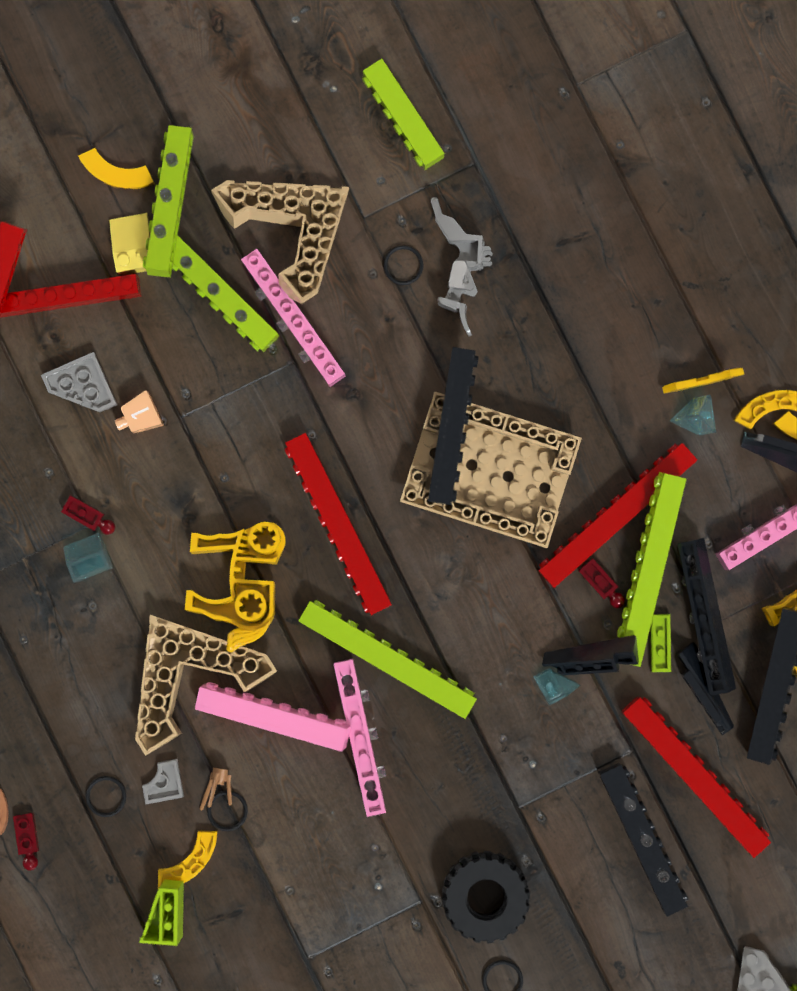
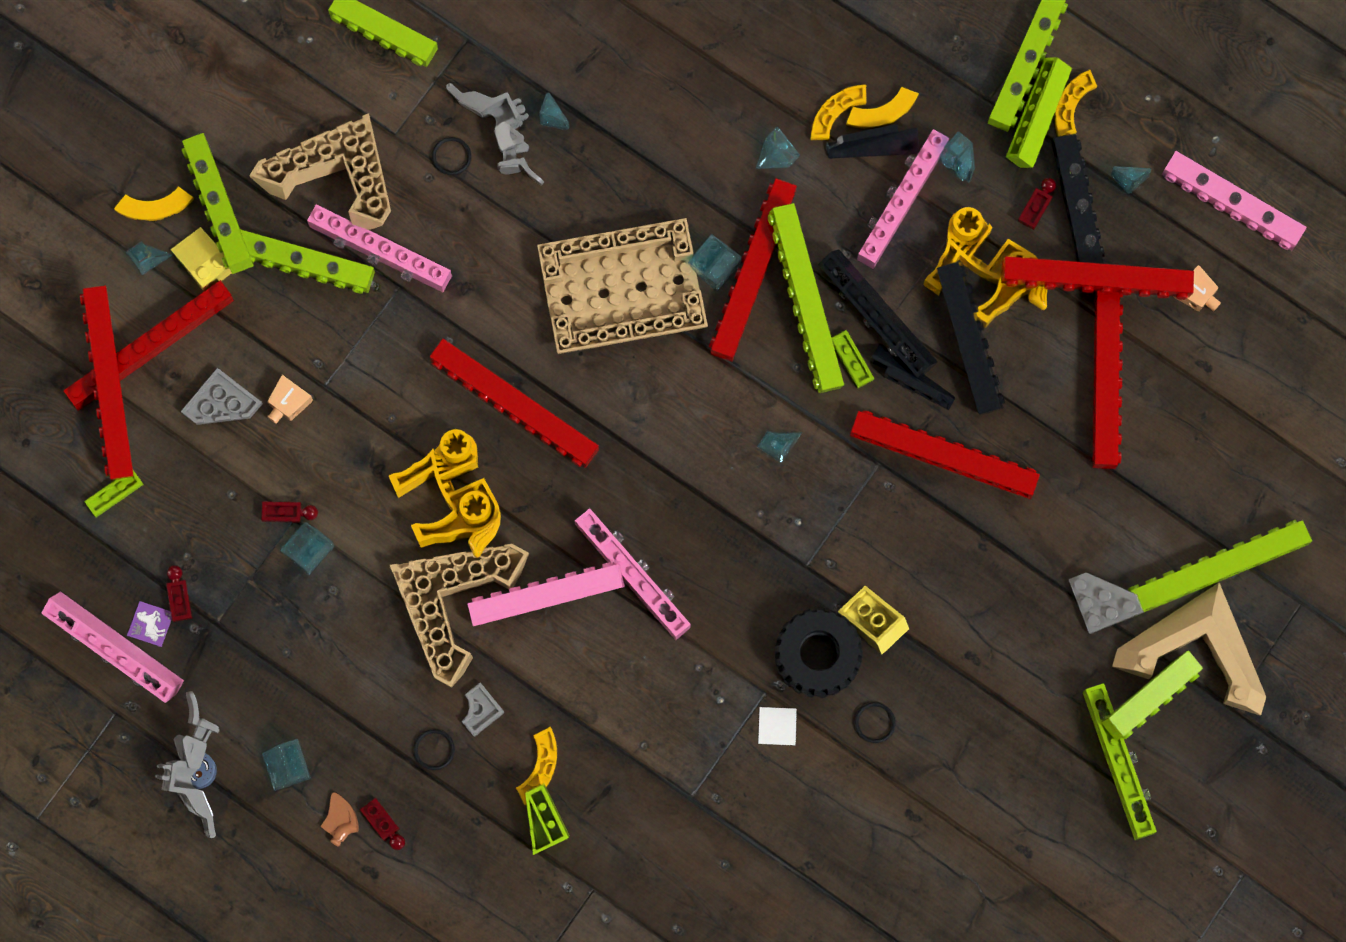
camera: 30 degrees left, 10 degrees down
medium nougat plant [200,768,232,811] -> none
black tyre [207,790,248,831] -> none
lime brick [298,600,477,719] -> none
black piece [428,347,479,505] -> none
black wedge [542,635,639,676] -> none
dark red plate [578,558,625,608] -> none
black piece [598,763,688,917] -> none
yellow tile [662,368,744,393] -> none
none -> clear light blue slope [126,241,174,275]
none -> clear light blue slope [539,92,569,130]
none -> clear light blue slope [688,234,741,291]
none -> white sticker [758,707,797,745]
none -> light yellow slope [838,586,909,654]

